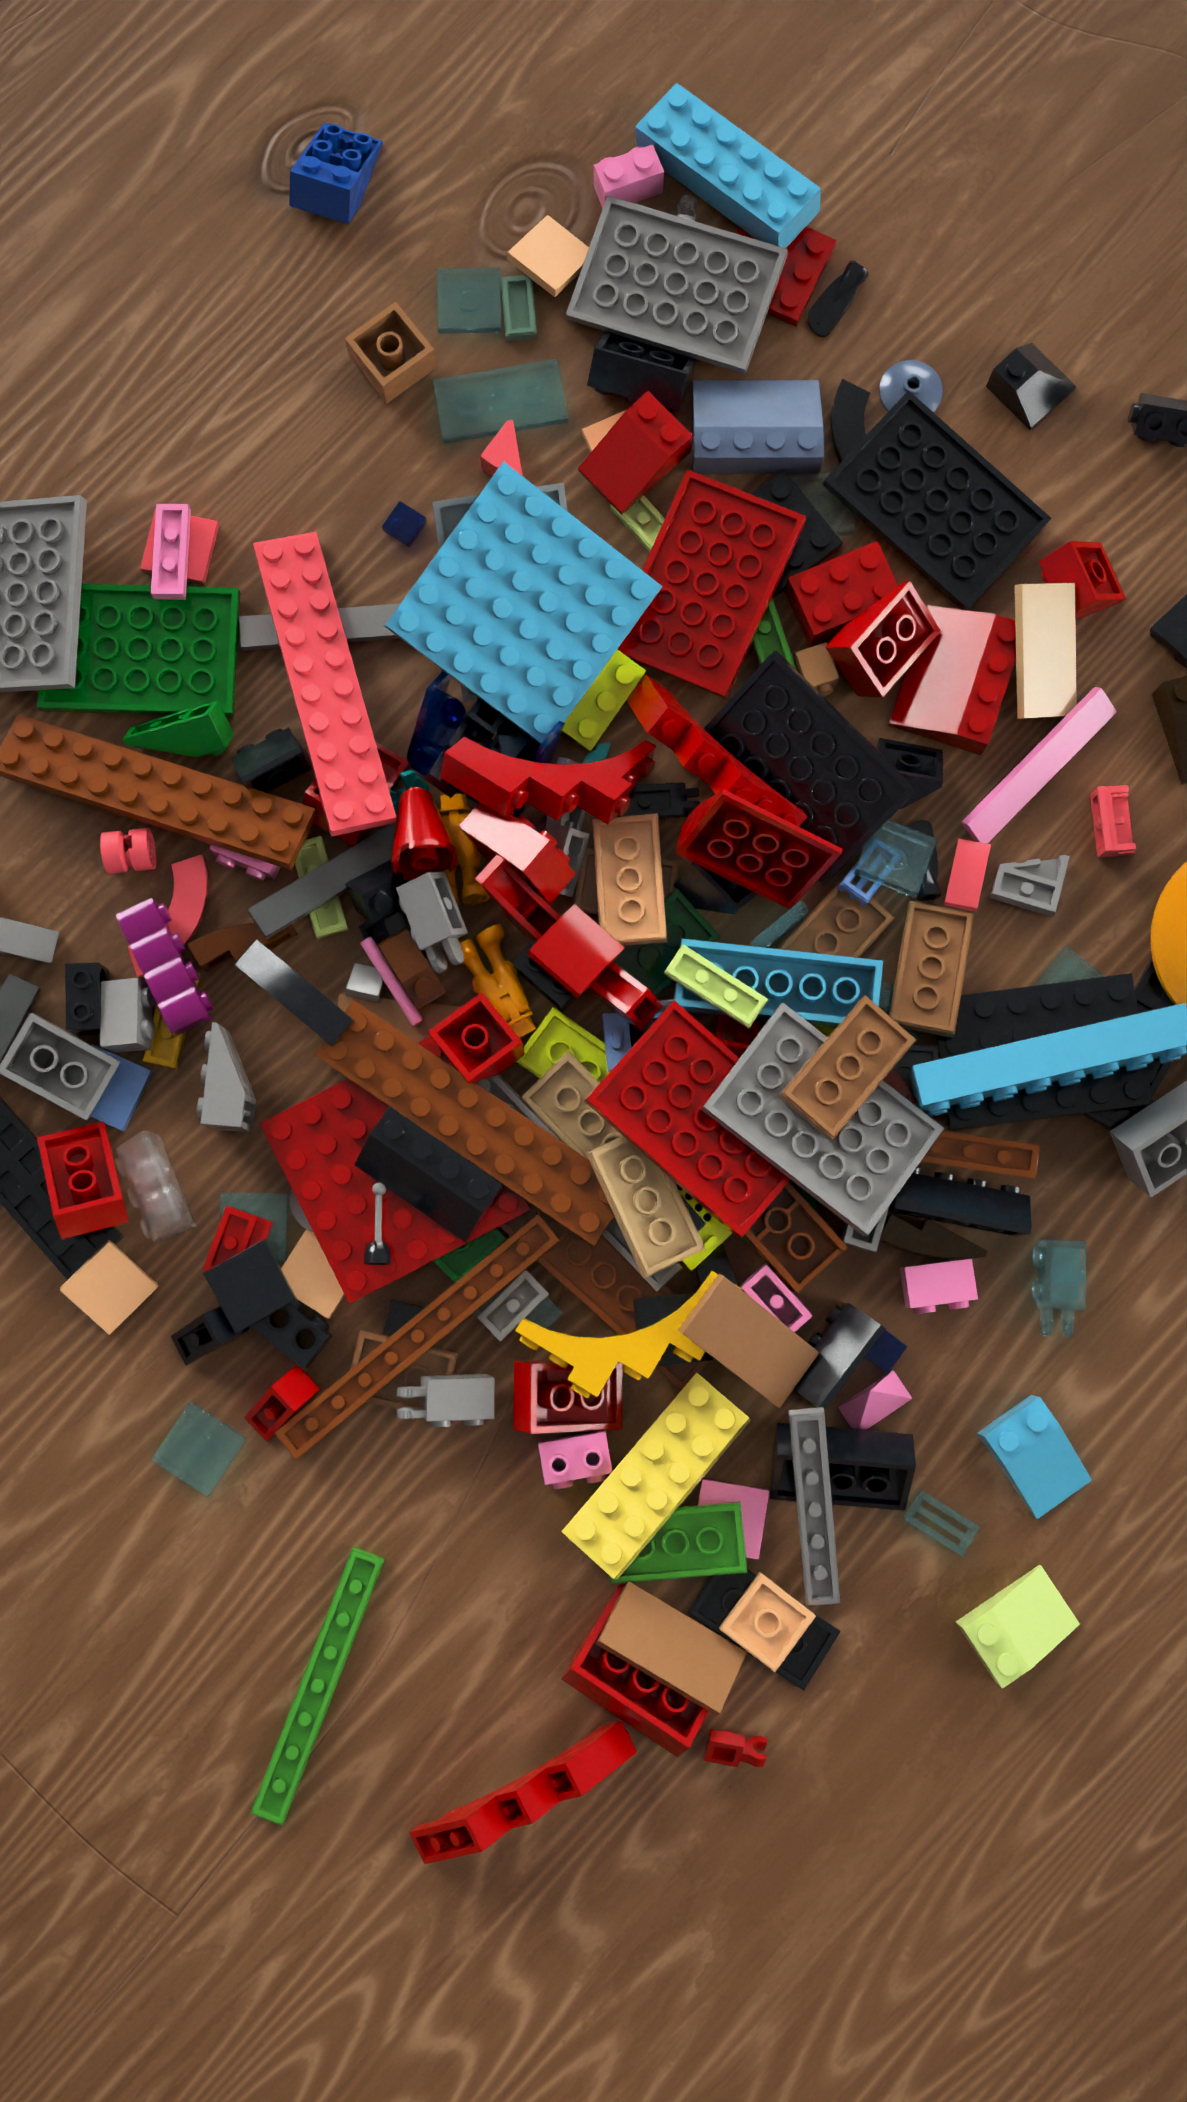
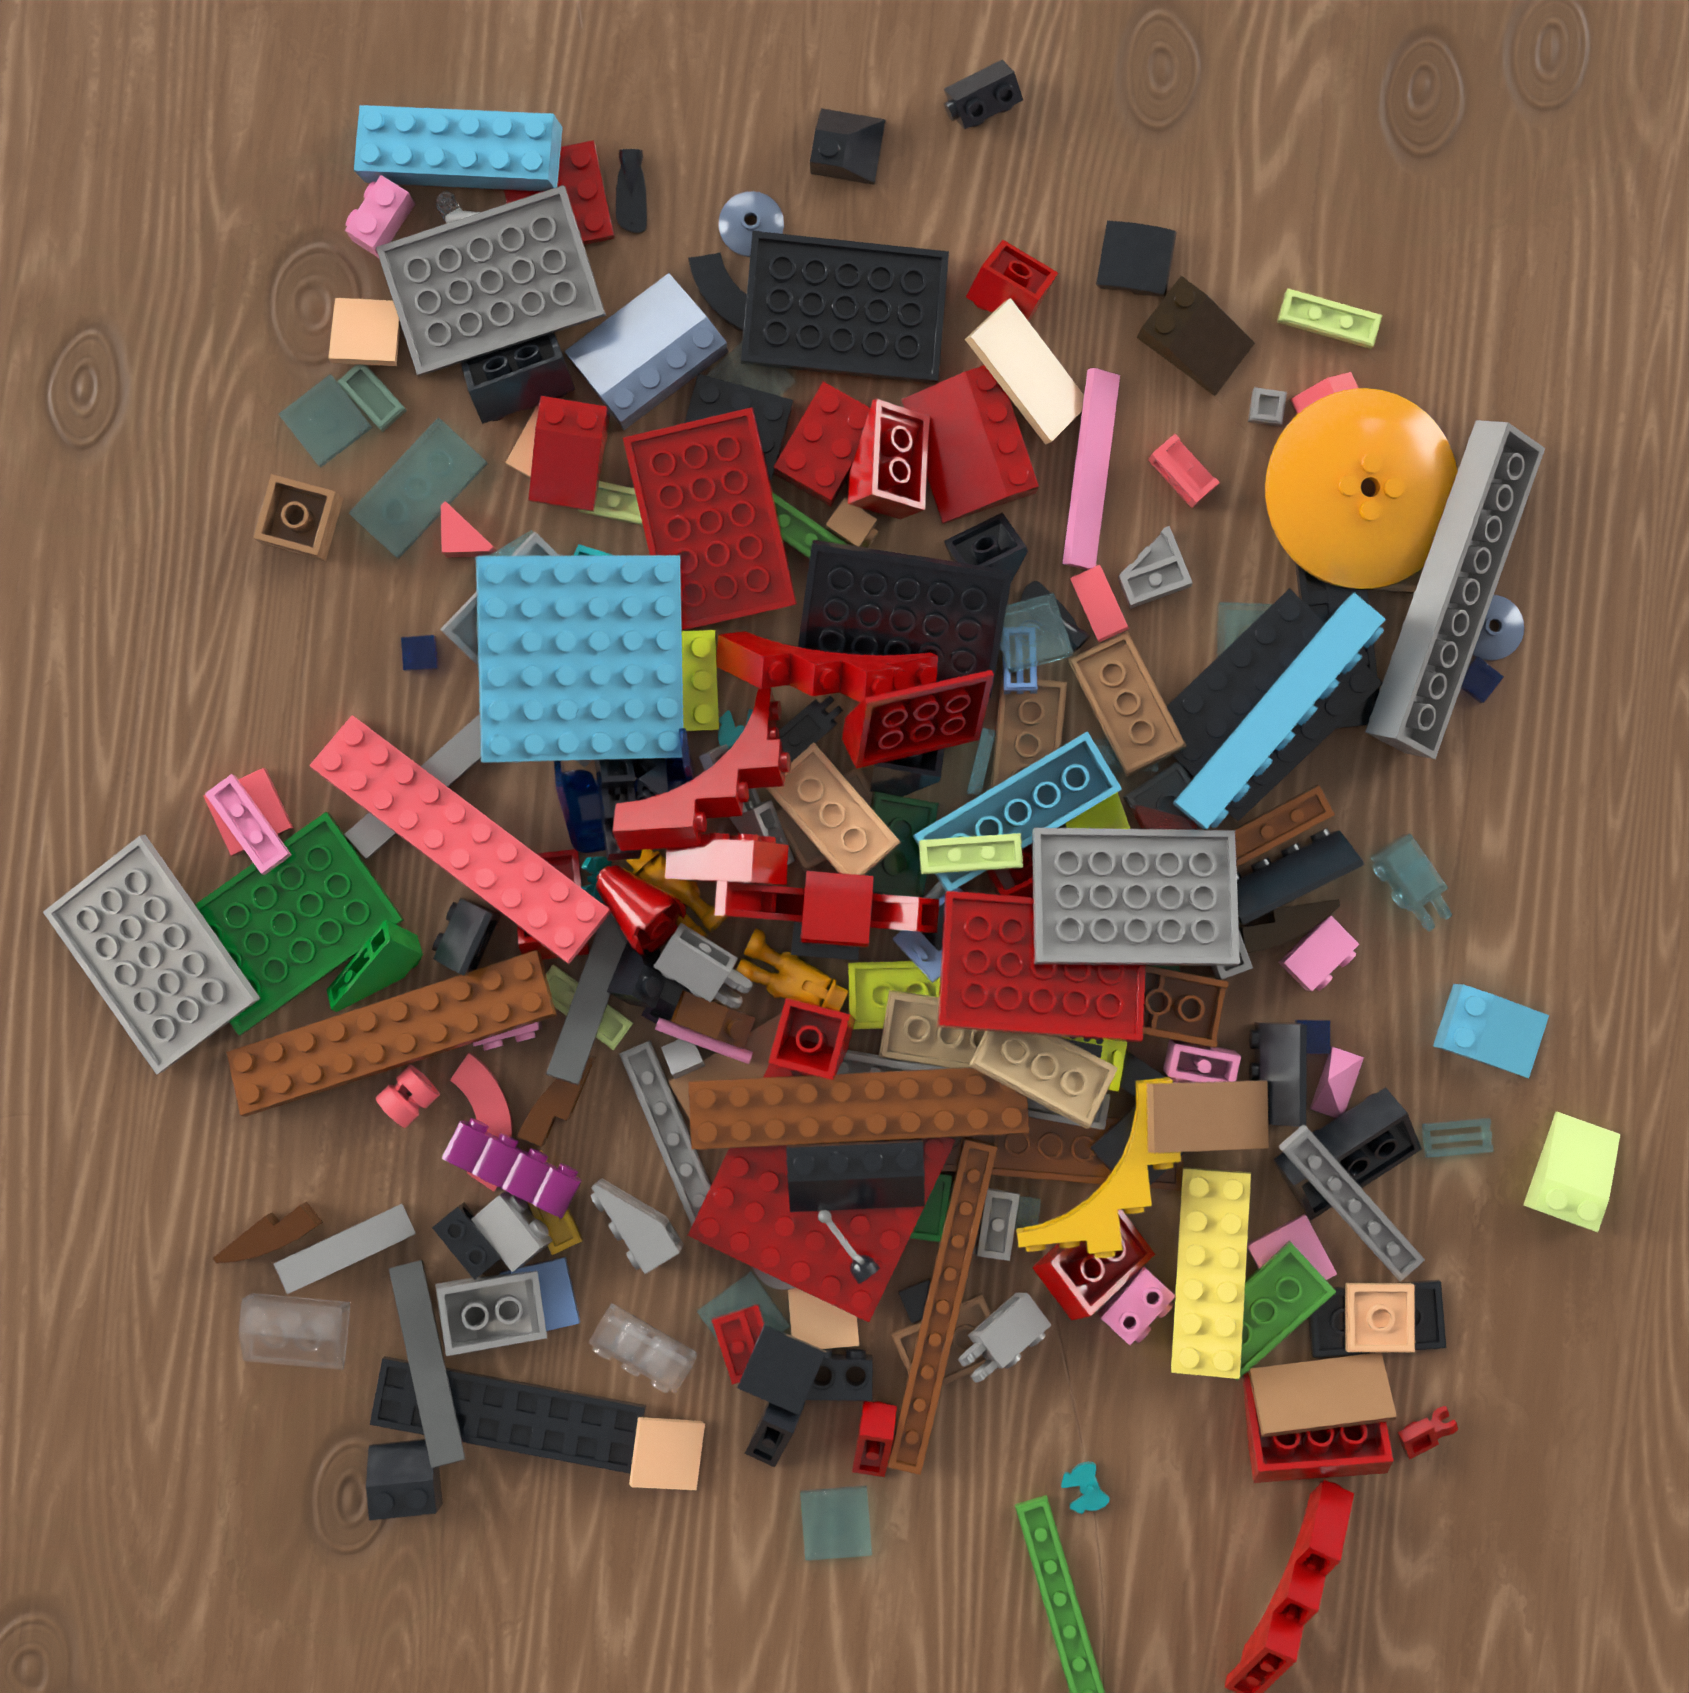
camera: 40 degrees left, 5 degrees up
red slope [37,1121,129,1240] -> none
black slope [235,939,355,1047] -> none
blue slope [289,123,383,224] -> none
medium nougat tile [778,995,916,1141] -> none
none -> light grey tile [619,1040,711,1226]
none -> teal piece [1061,1462,1110,1514]

